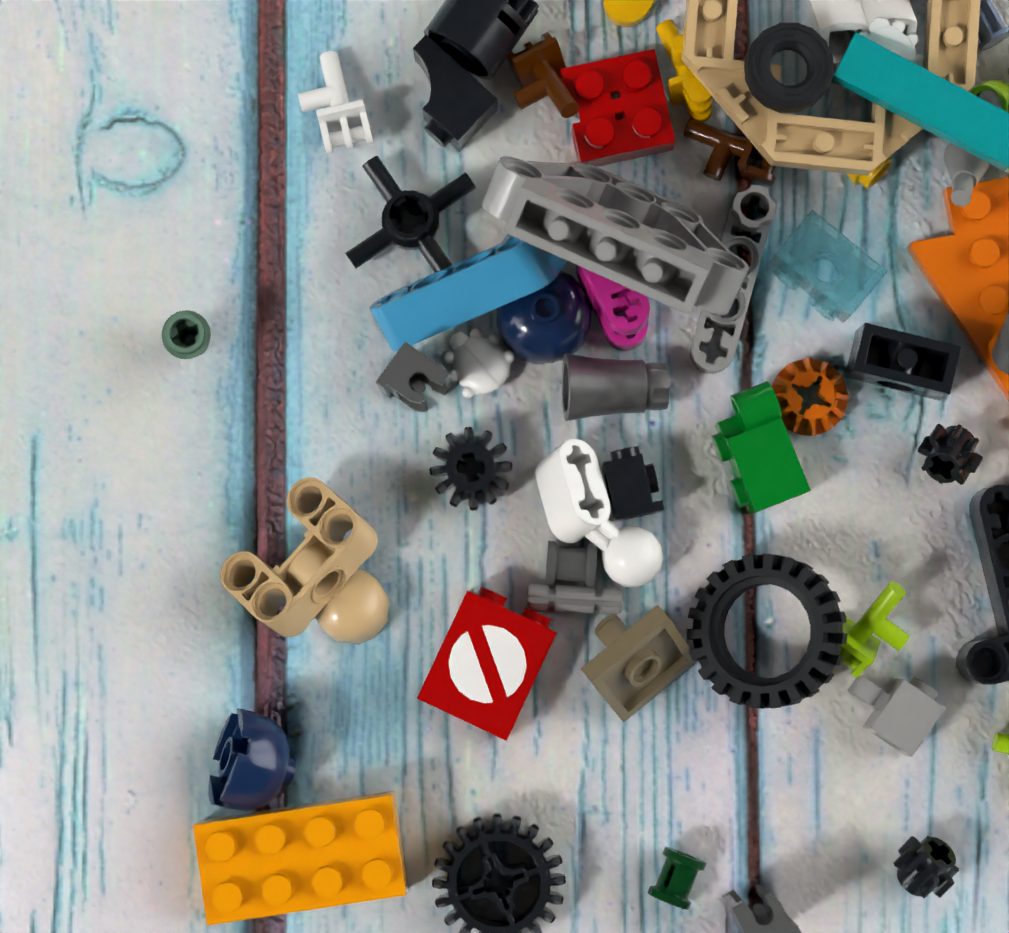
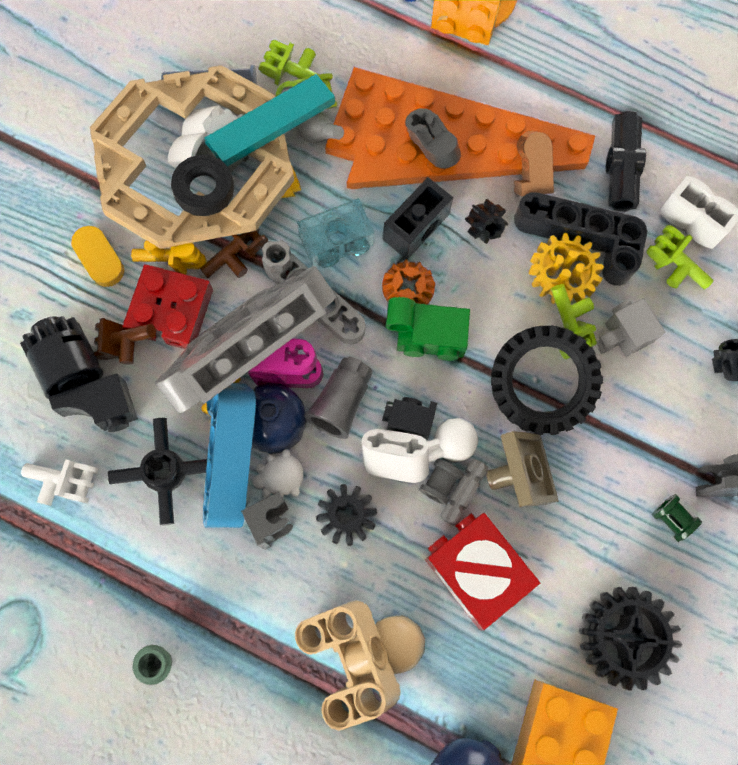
camera: 70 degrees left, 10 degrees down
none -> yellow gear [528,233,604,304]

